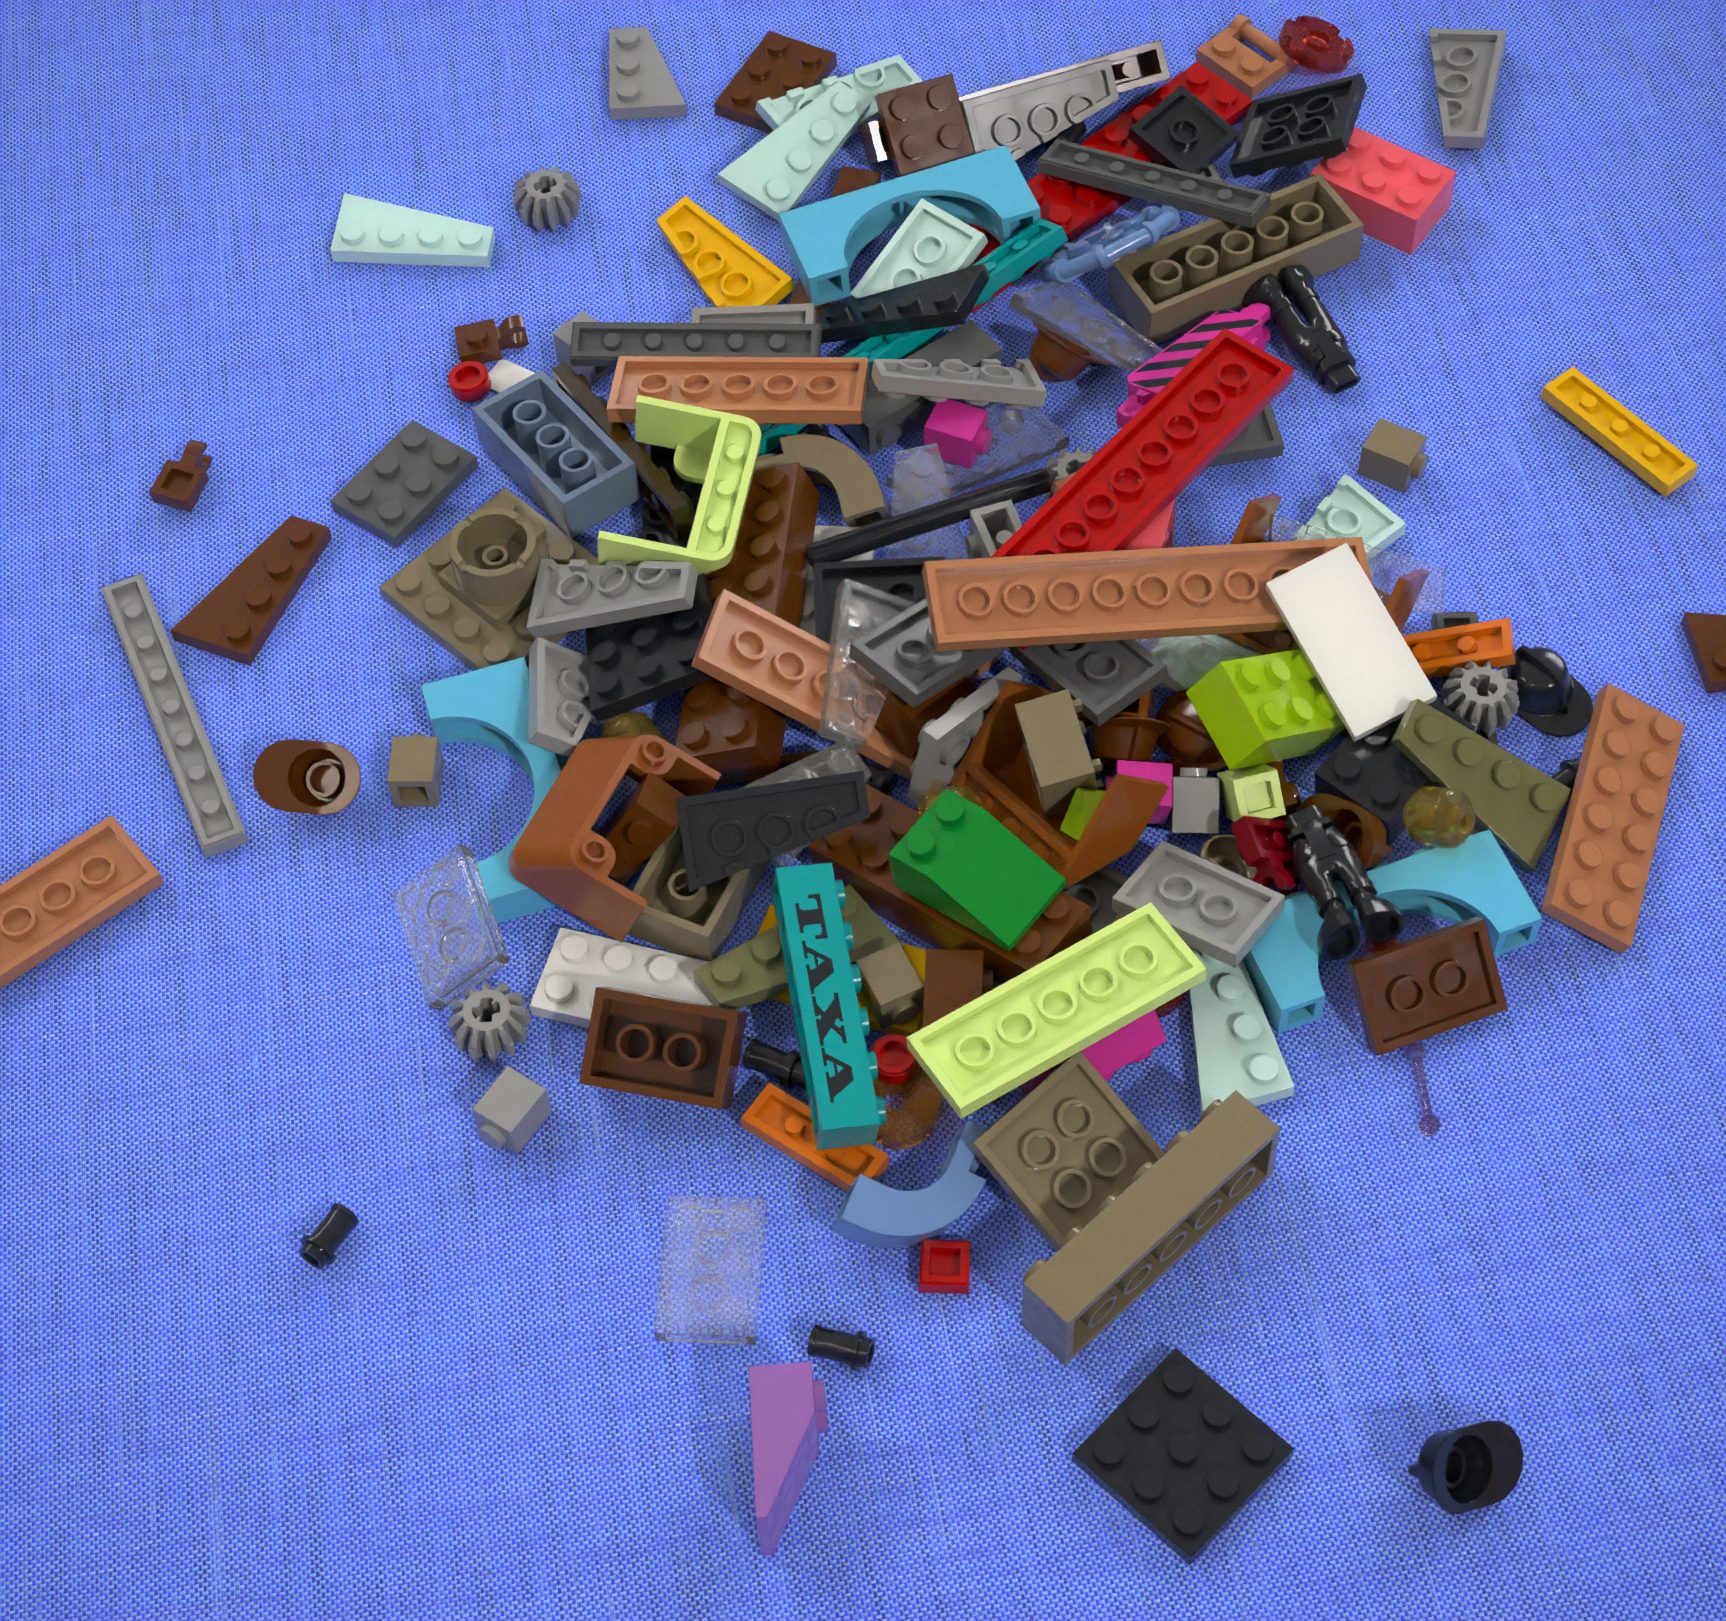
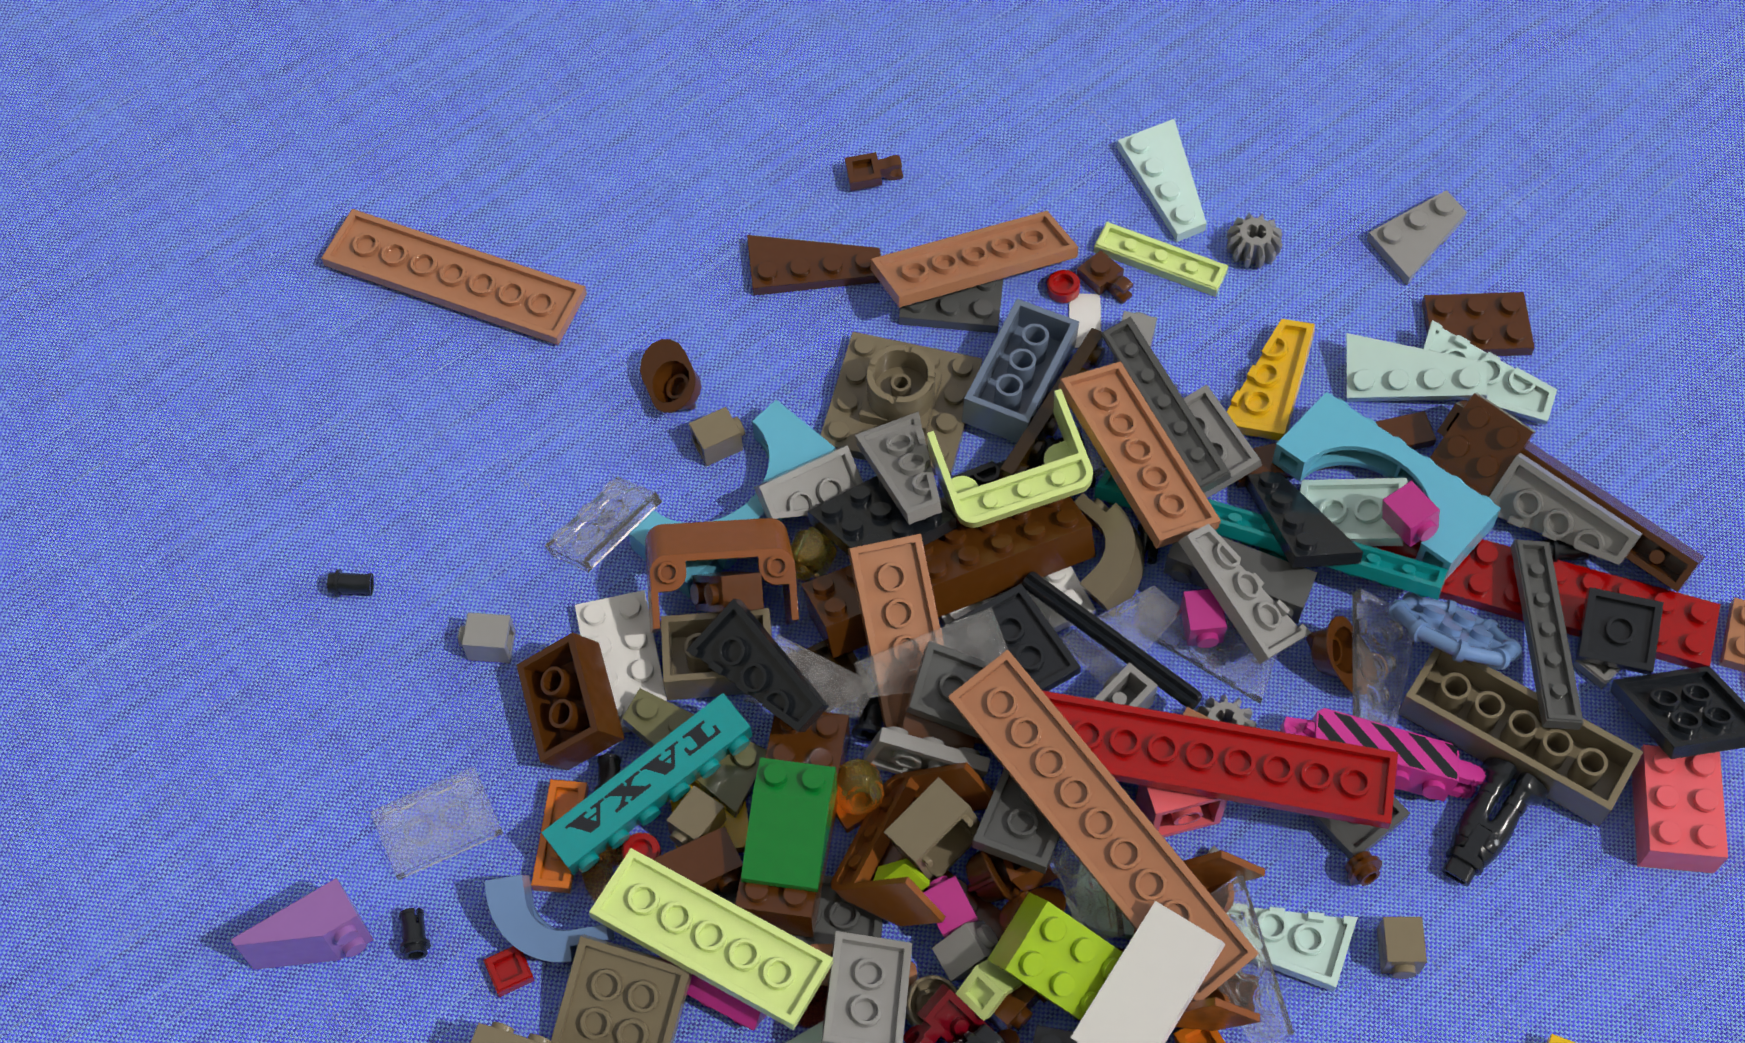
camera: 60 degrees right, 5 degrees up
light grey tile [101,573,249,858] -> none
light grey gear [448,980,531,1064] -> none
none -> nougat plate [871,211,1078,307]
none -> yellowish green tile [1094,222,1228,297]
none -> reddish brown plate [1345,851,1382,886]
none -> dark pink brick [1382,480,1440,547]

